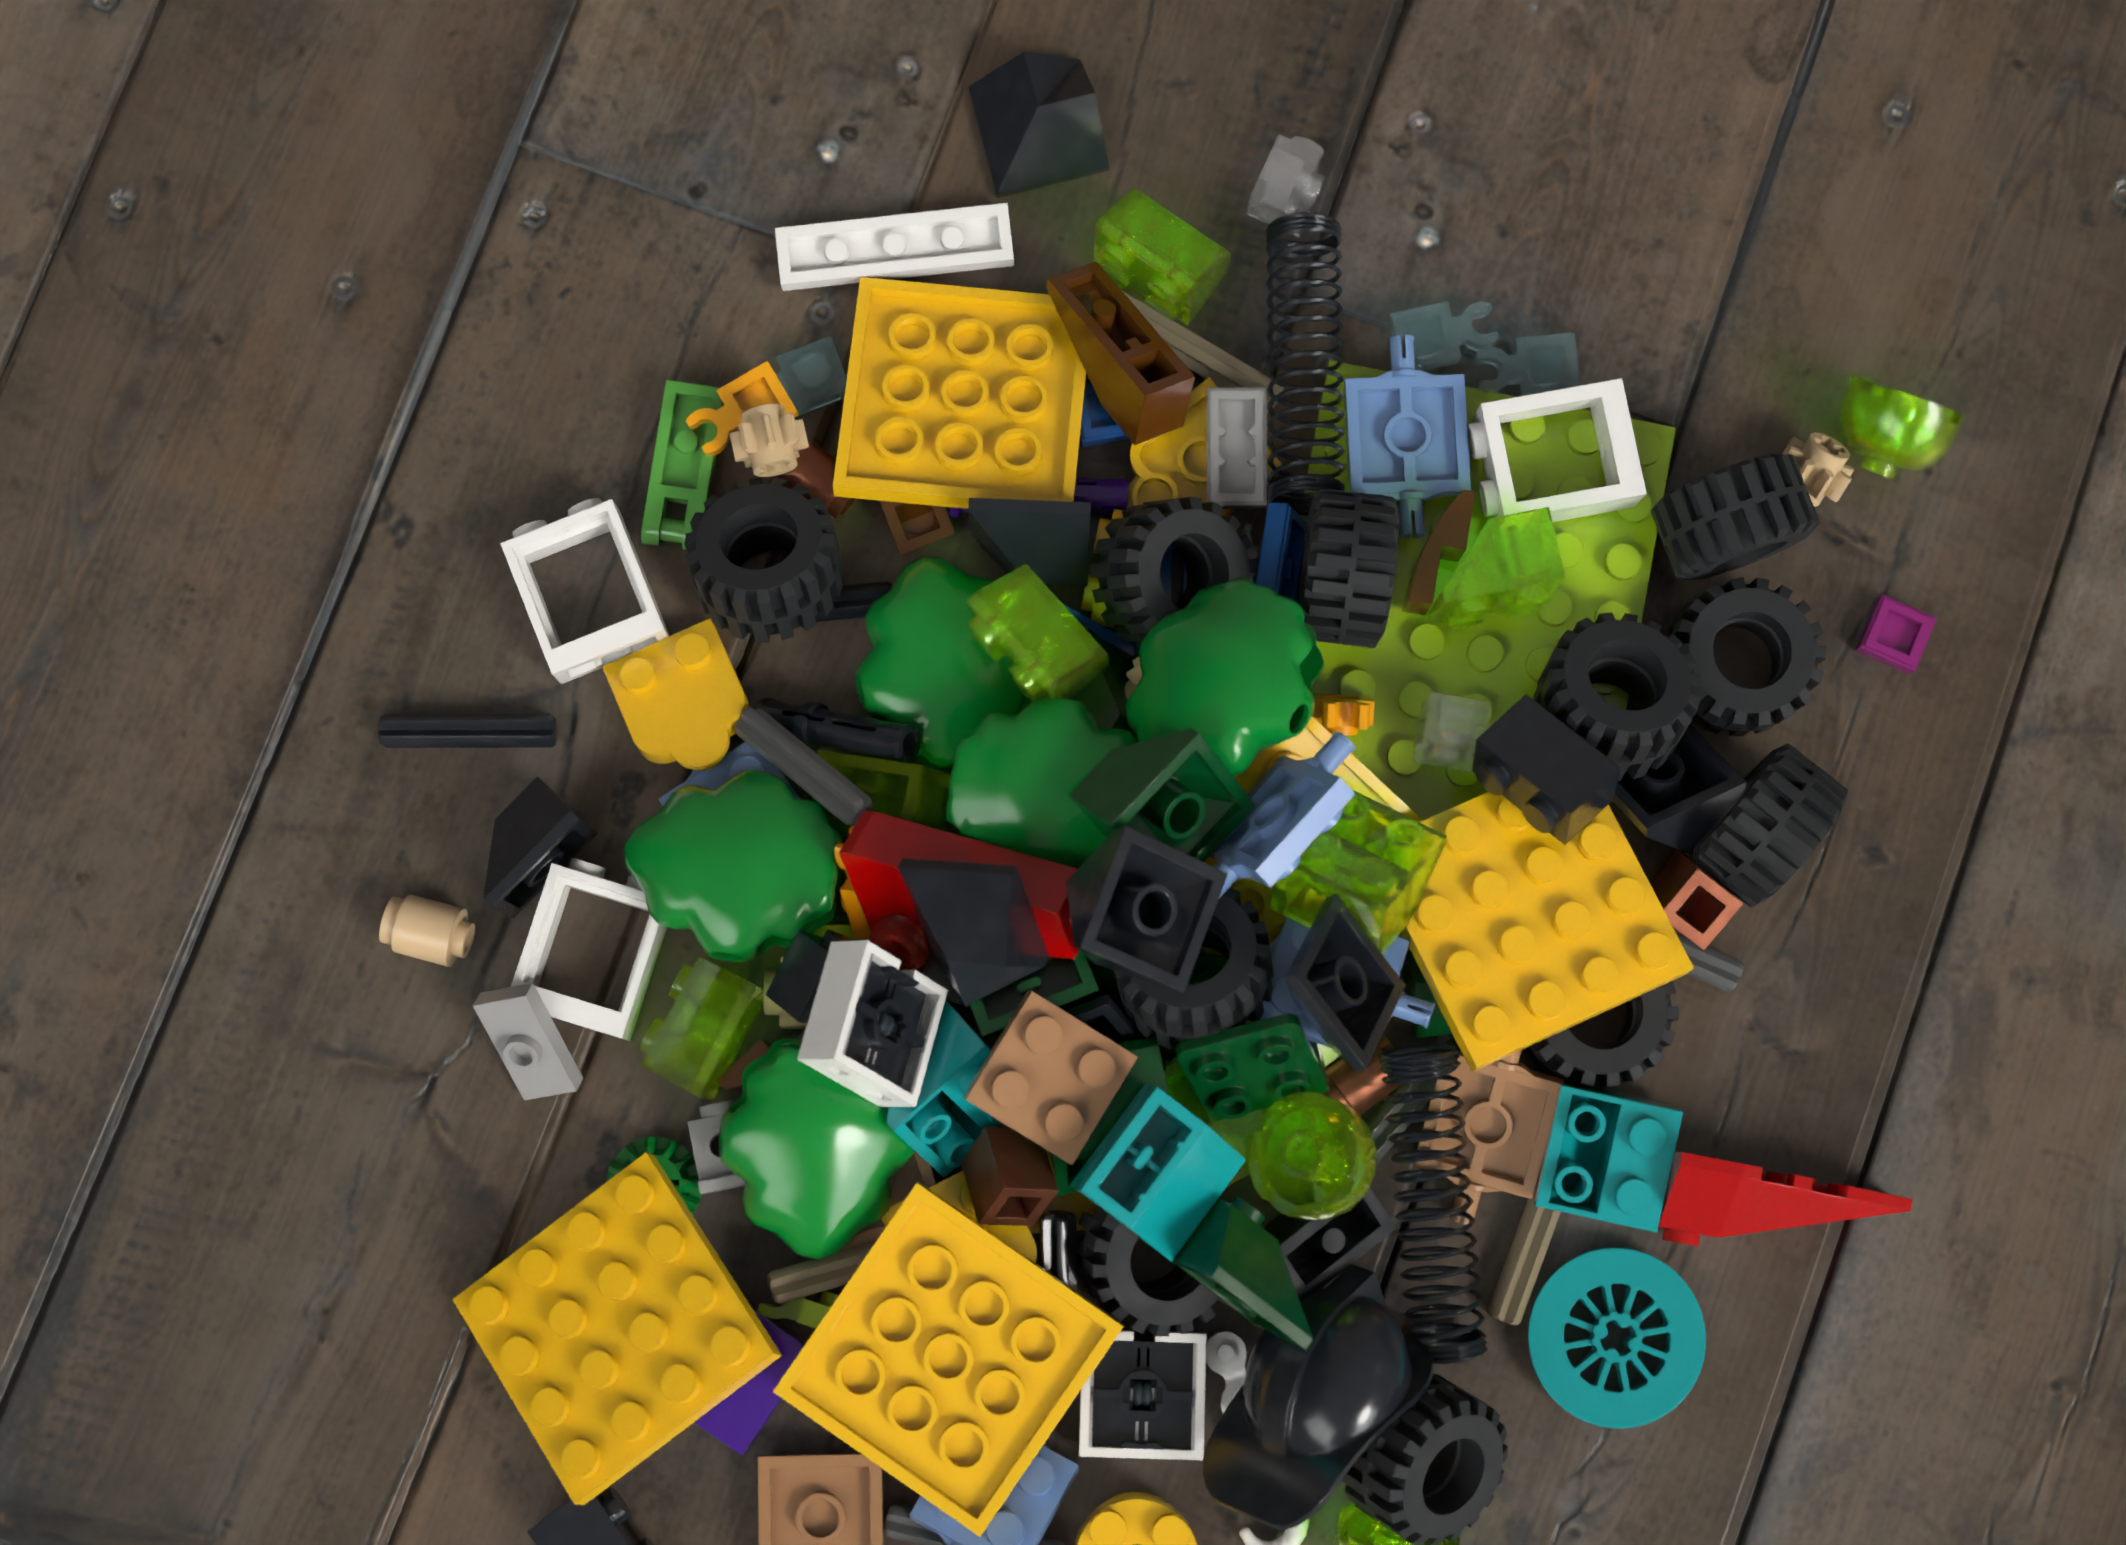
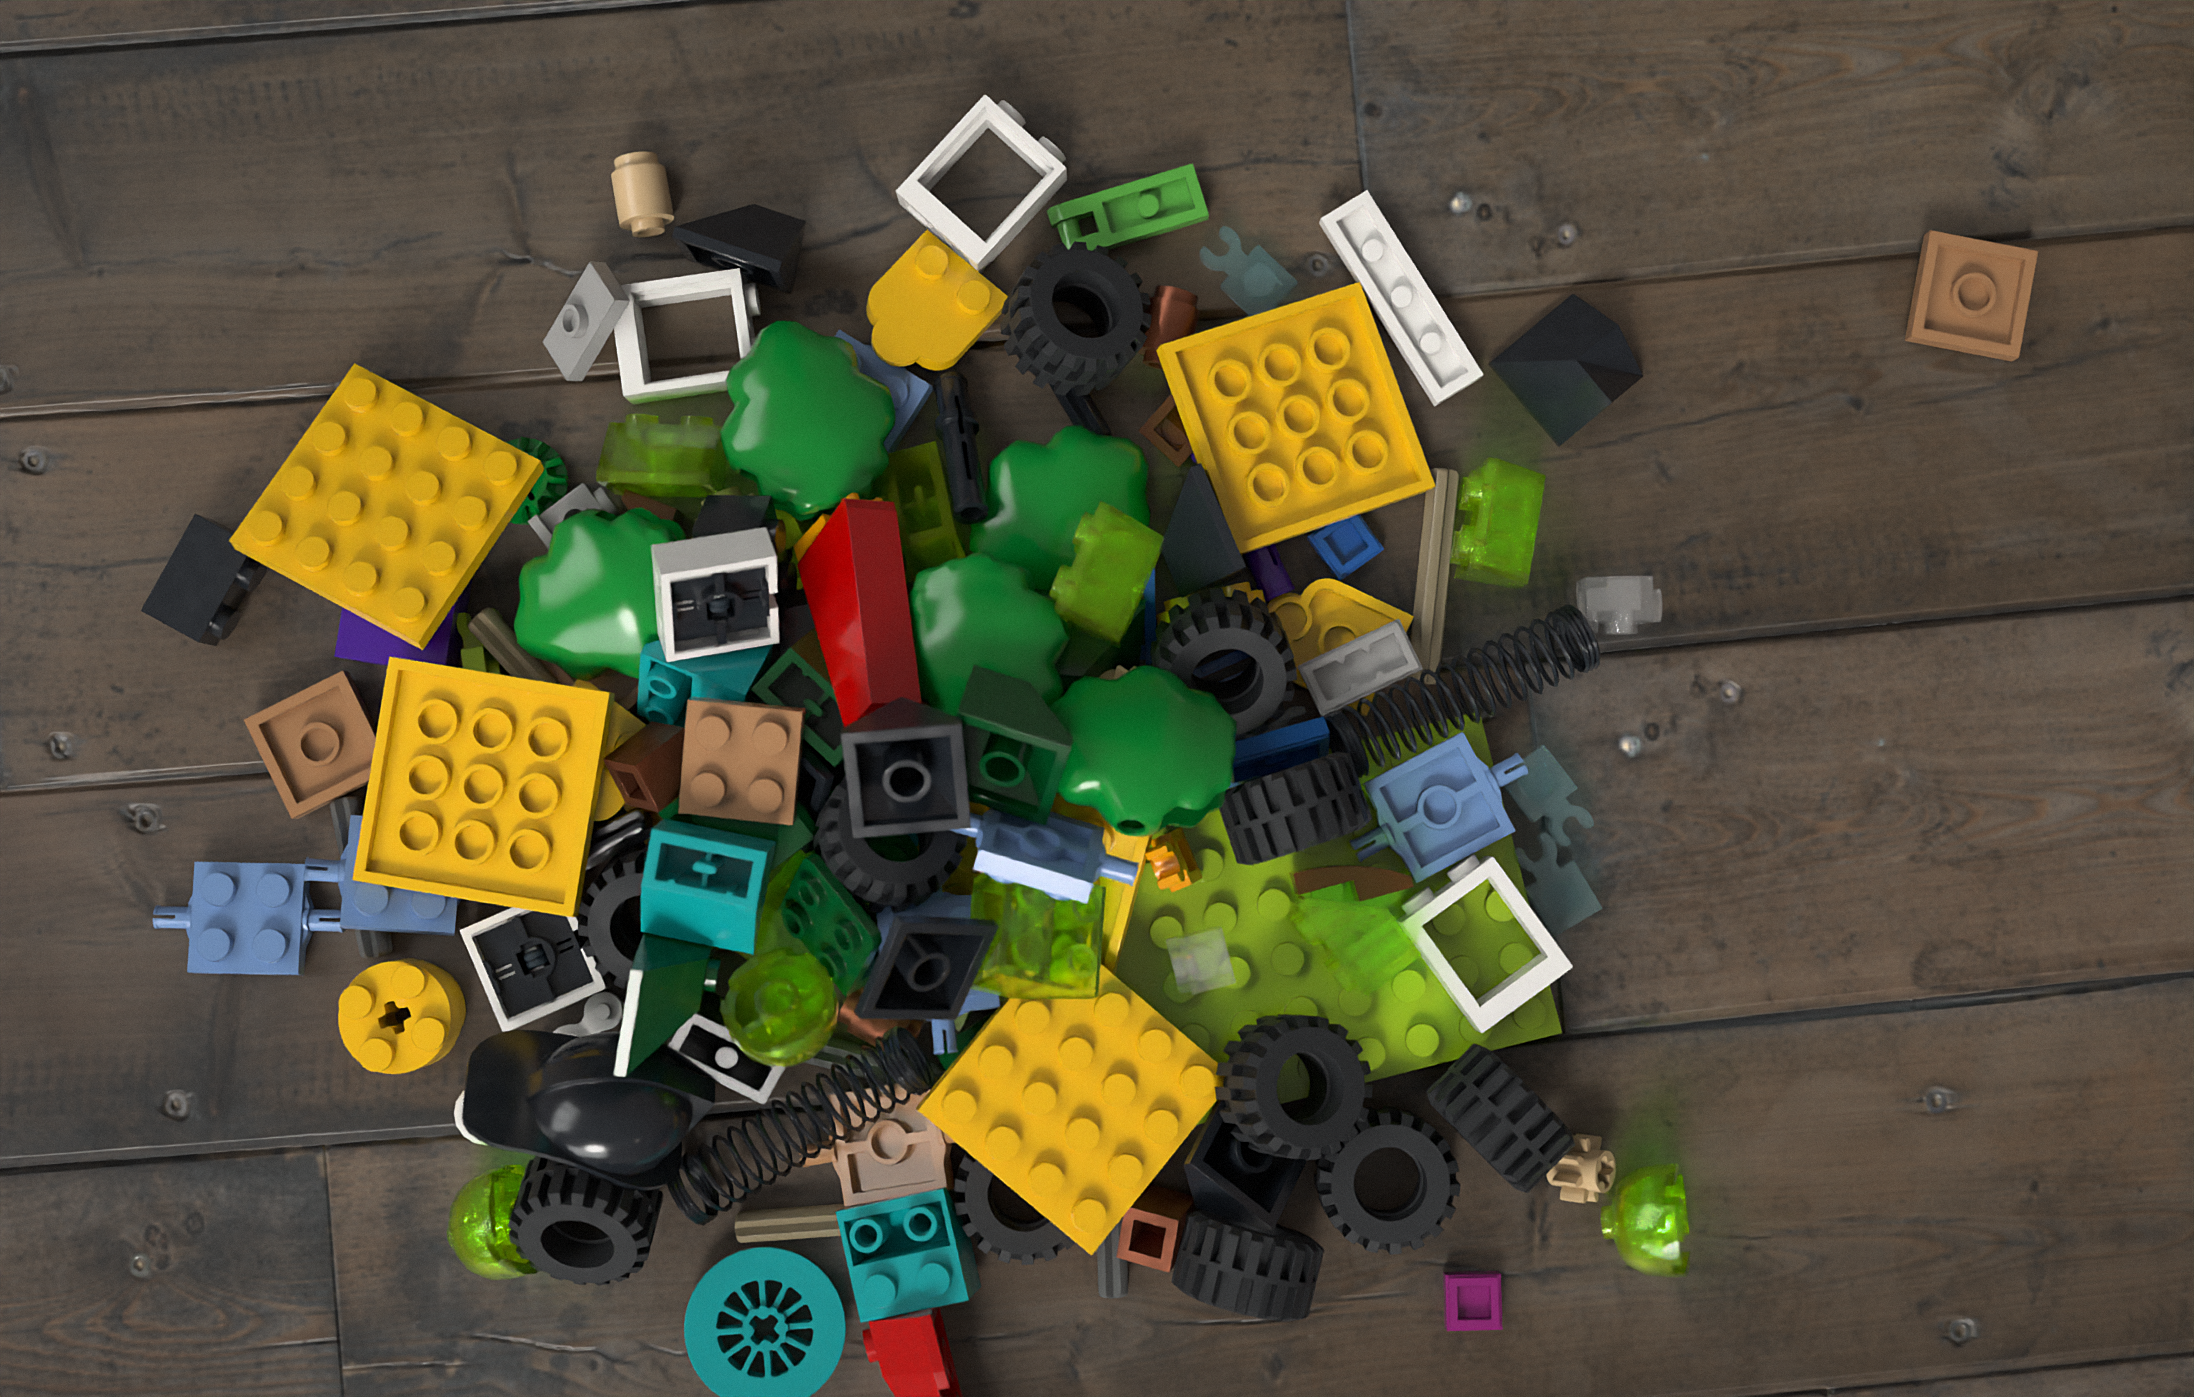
camera: 65 degrees right, 5 degrees up
black axle [378,714,557,748] -> none
light orange plate [686,361,799,457] -> none
tan gear [730,404,809,477] -> none
dark grey axle [734,707,873,825] -> none
clear red plate [869,915,931,970] -> none
black slope [898,858,1049,1006] -> none
reddish brown slope [1046,261,1195,445] -> none
black brick [1472,694,1620,845] -> none

